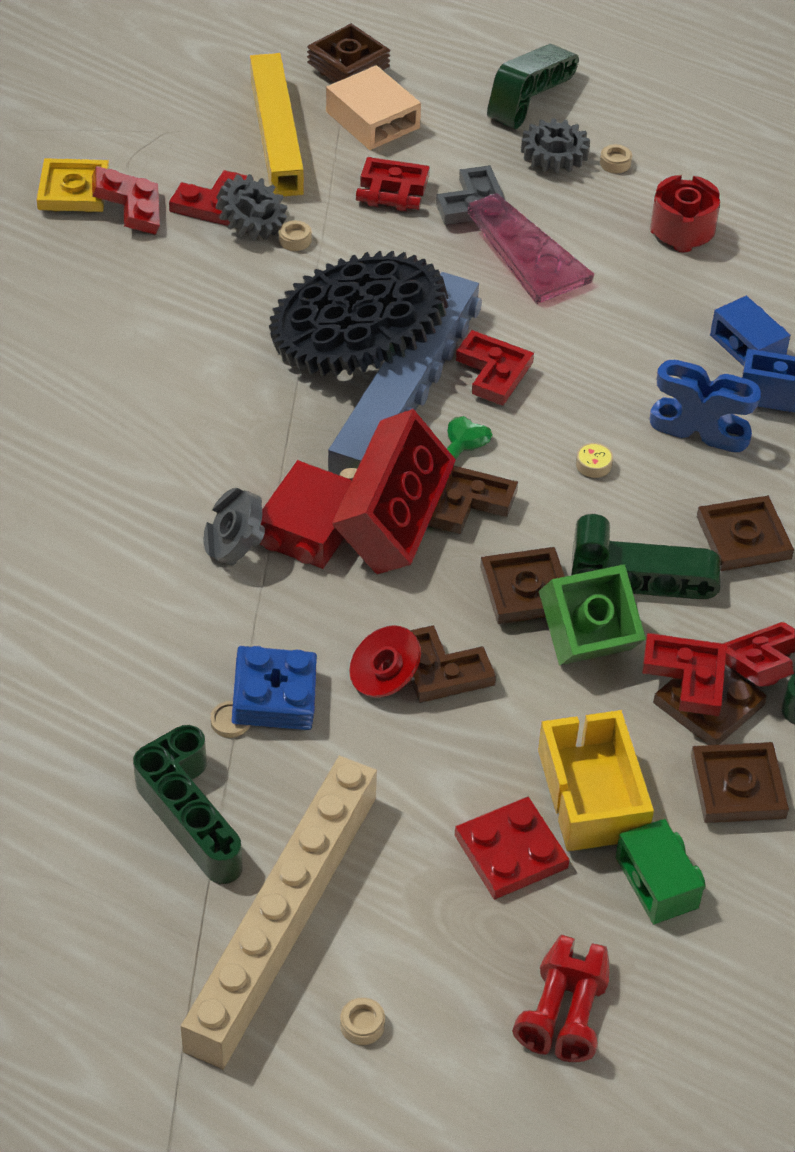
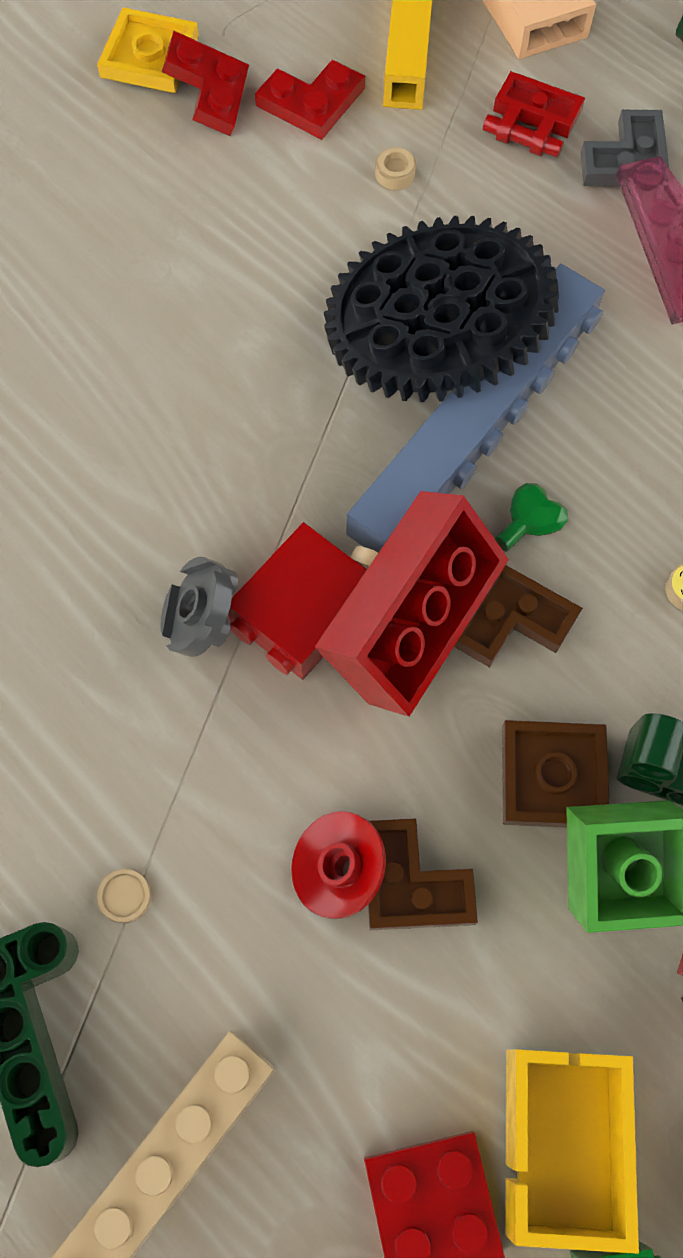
camera: 15 degrees right, 20 degrees up
dark grey gear [216,174,287,240] -> none
blue brick [232,646,317,730] -> none
red plate [456,330,534,406] -> none

